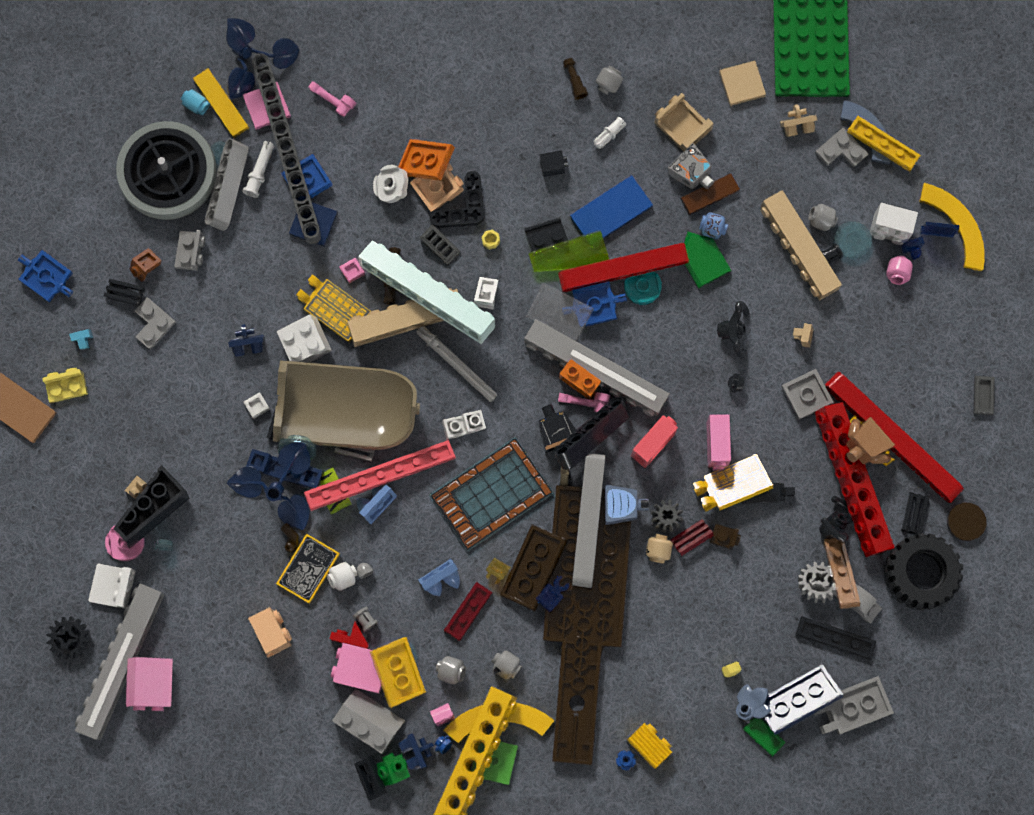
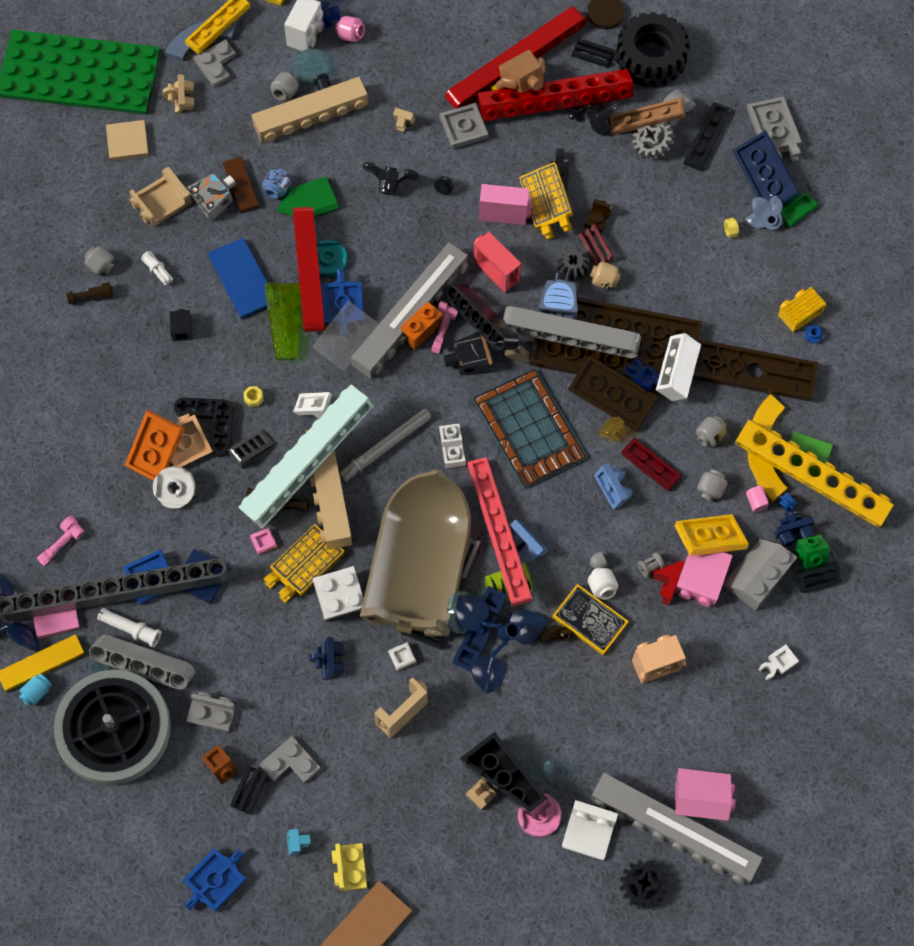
camera: 85 degrees left, 10 degrees down
black plate [524,218,569,255] -> none
none -> tan panel [374,678,428,739]
none -> white brick [656,333,701,401]
none -> white plate [759,644,799,680]

